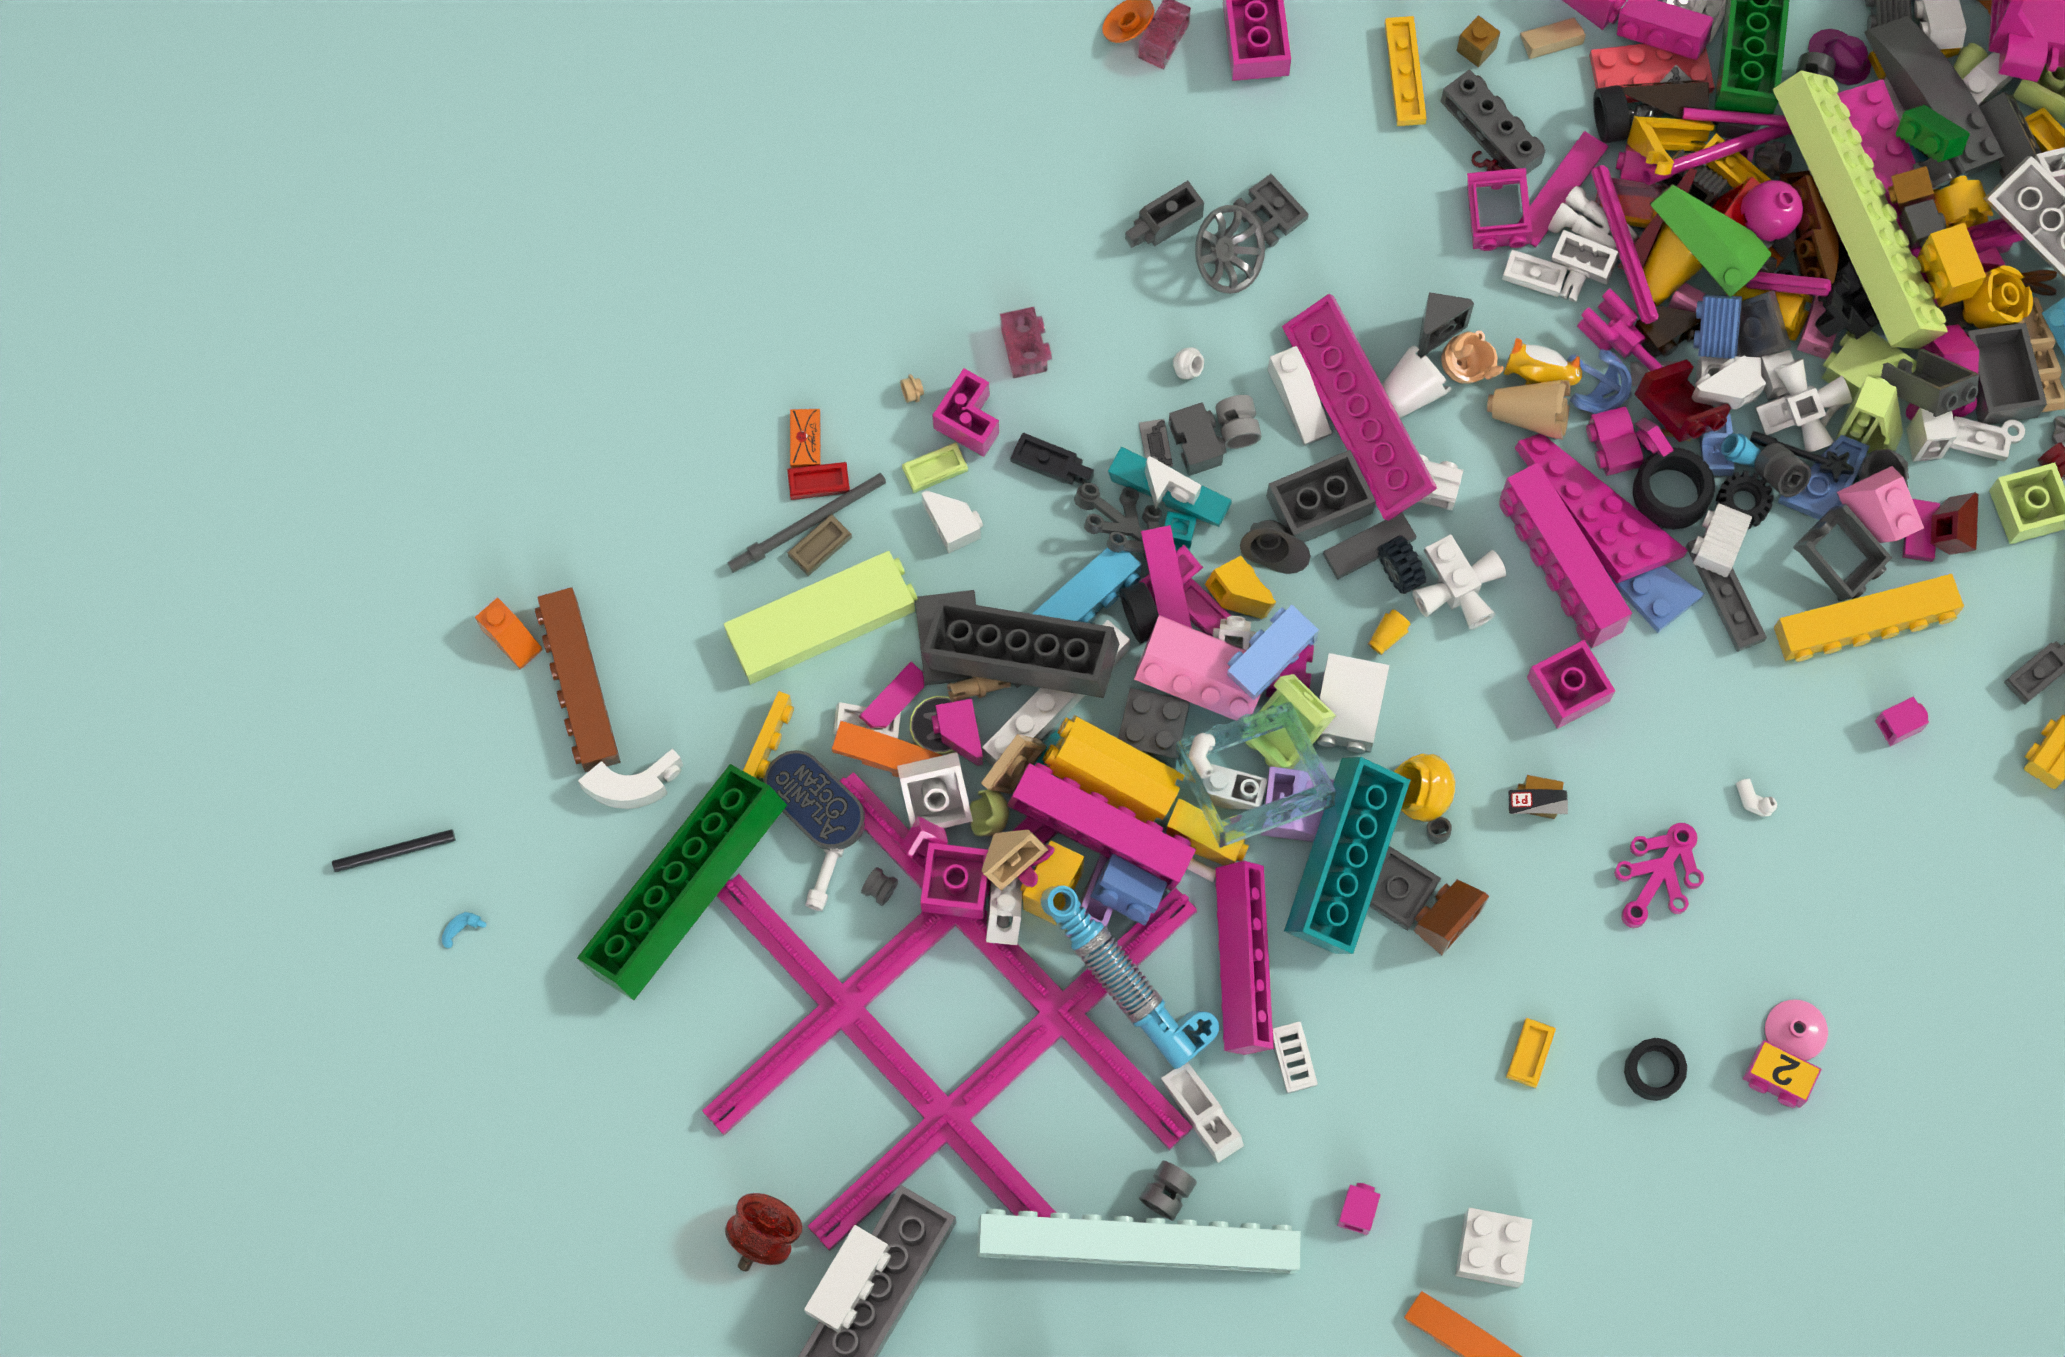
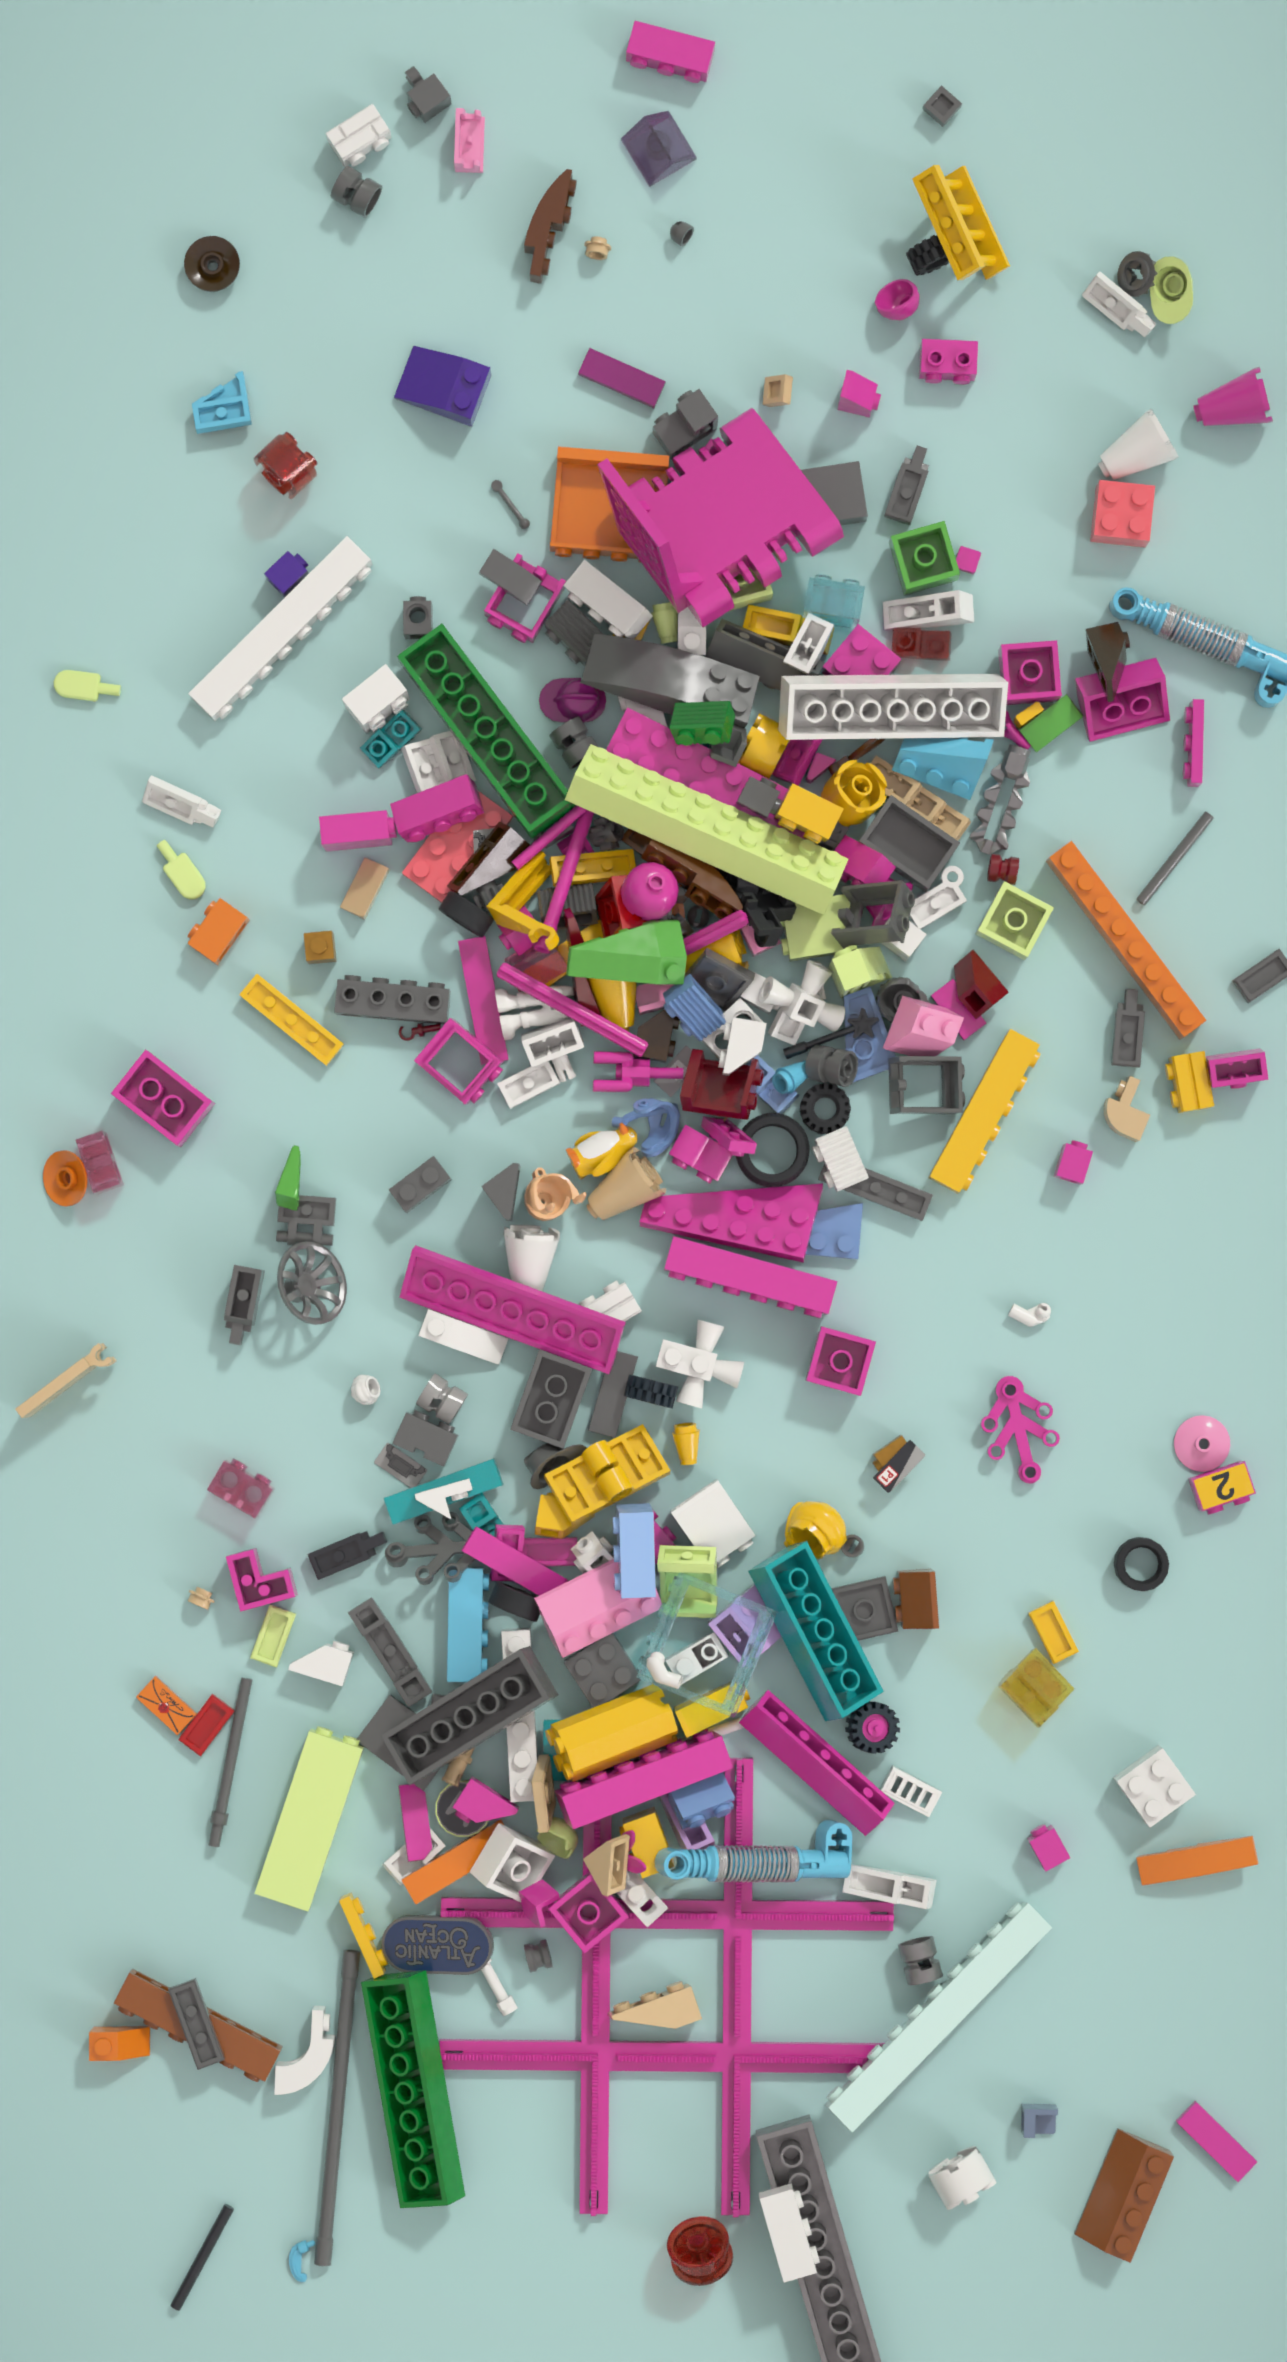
camera: 50 degrees left, 15 degrees up
dark tan tile [787,514,852,576] -> none
pearl gold brick [1888,166,1936,211] -> none
none -> tan tile [15,1343,117,1418]
none -> dark grey tile [168,1978,225,2070]
none -> bright green slope [275,1145,301,1211]
none -> dark grey piece [314,1950,360,2266]
none -> dark grey slope [348,1597,432,1708]
none -> dark grey brick [389,1156,452,1213]
none -> yellow plate [544,1424,671,1525]
none -> tan slope [608,1981,702,2029]
none -> black wheel [845,1701,900,1754]
none -> clear yellow brick [998,1648,1074,1728]
none -> tan brick [1104,1076,1150,1142]

